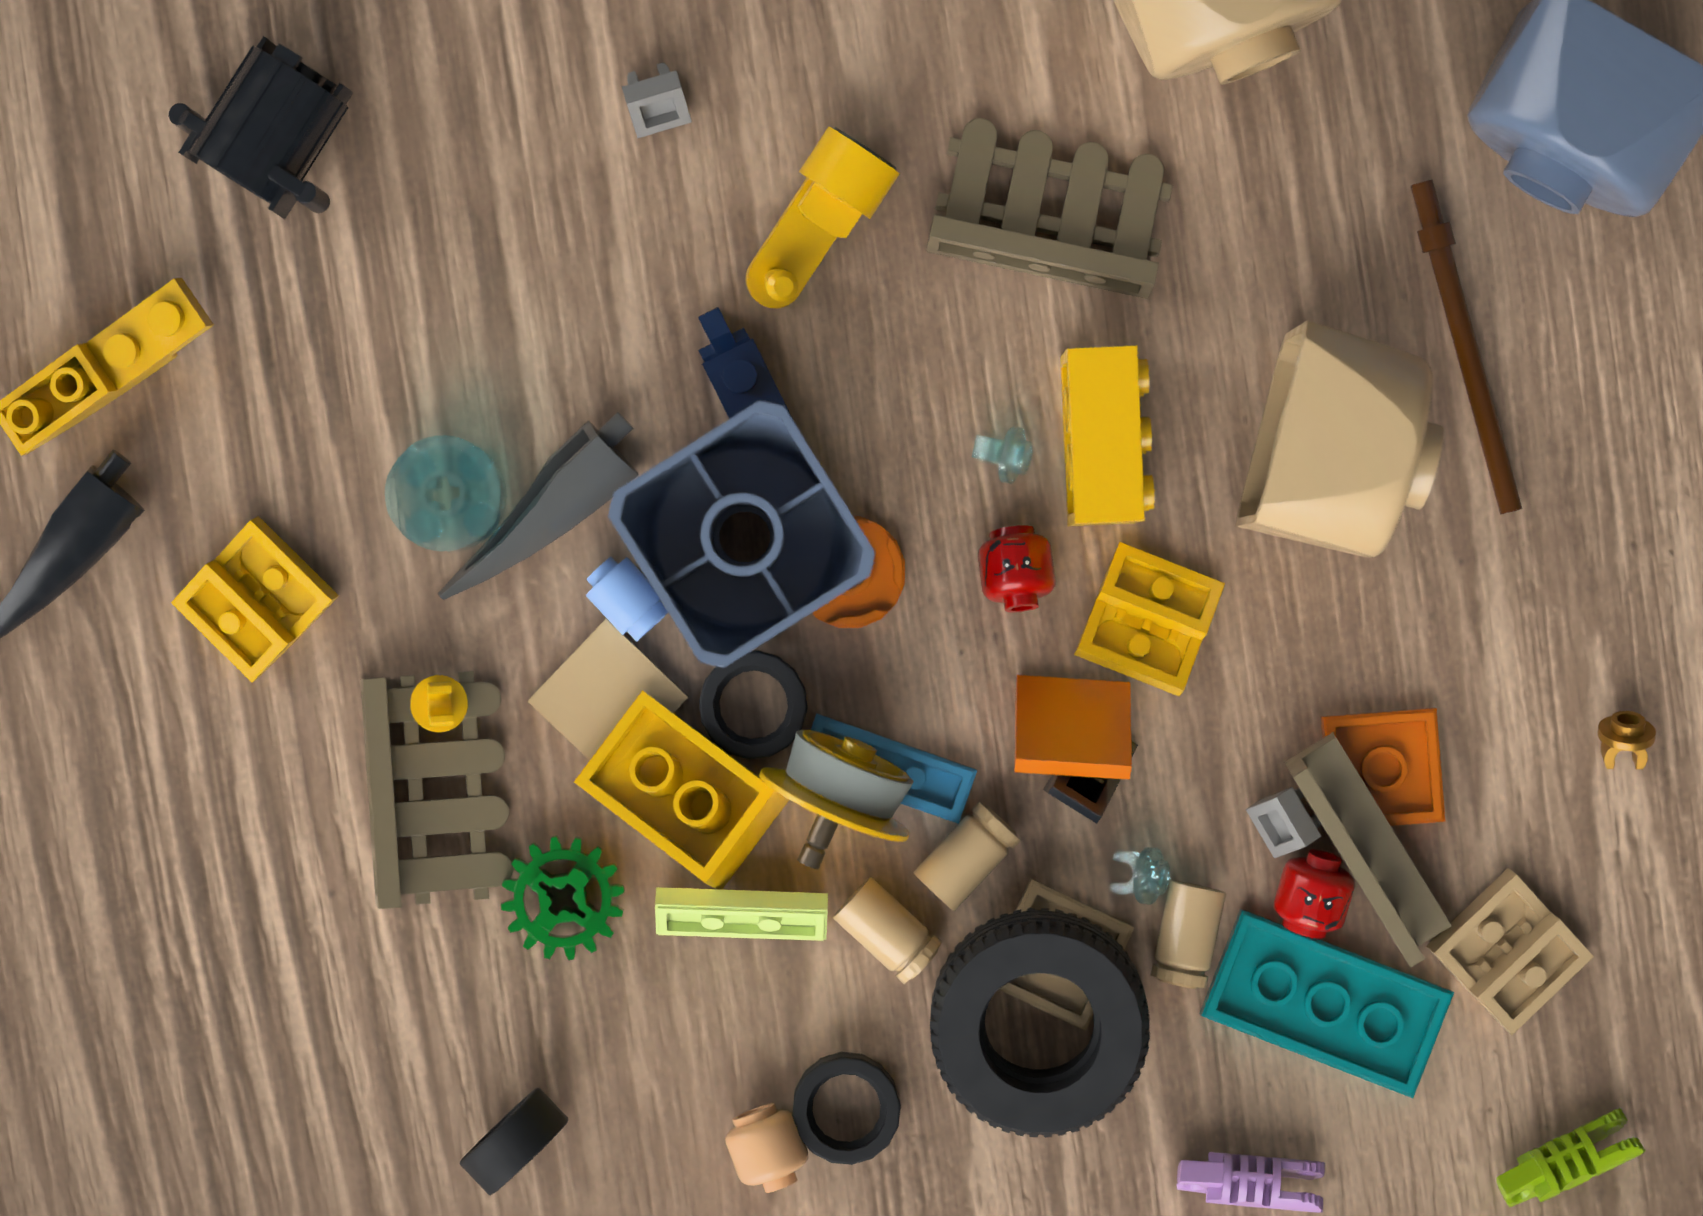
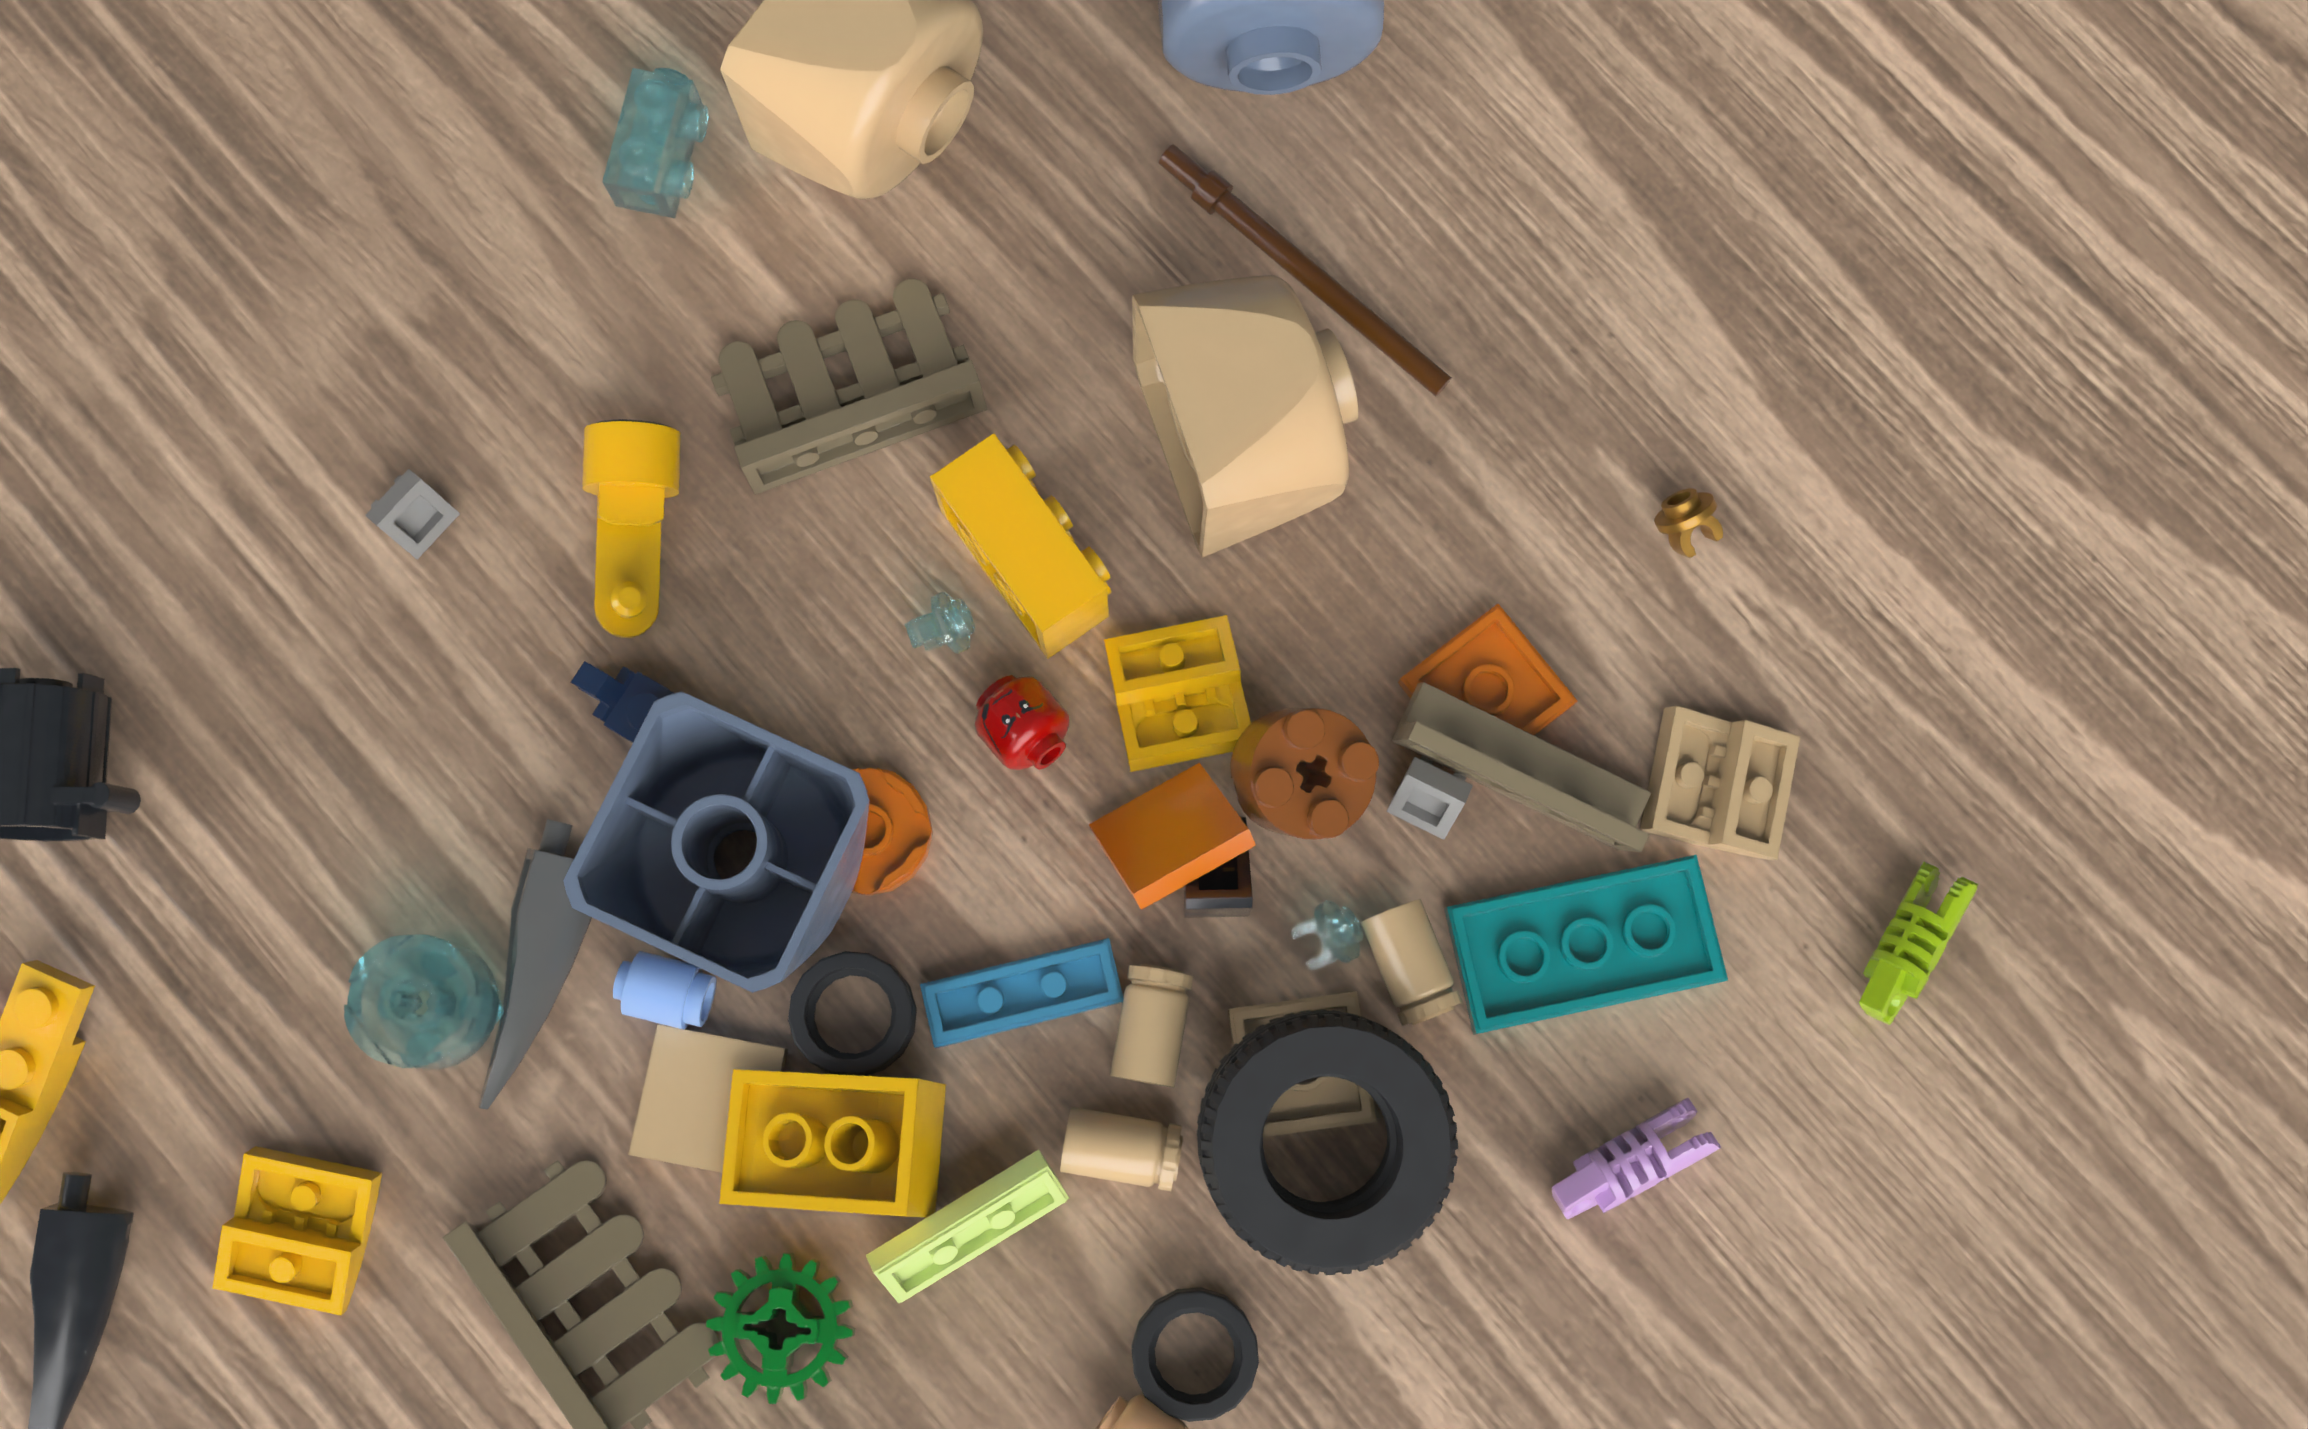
camera: 30 degrees left, 10 degrees down
yellow plate [410,675,468,732] -> none
piece [759,730,914,869] -> none
red head [1274,849,1355,939] -> none
none -> dark orange brick [1230,708,1379,840]

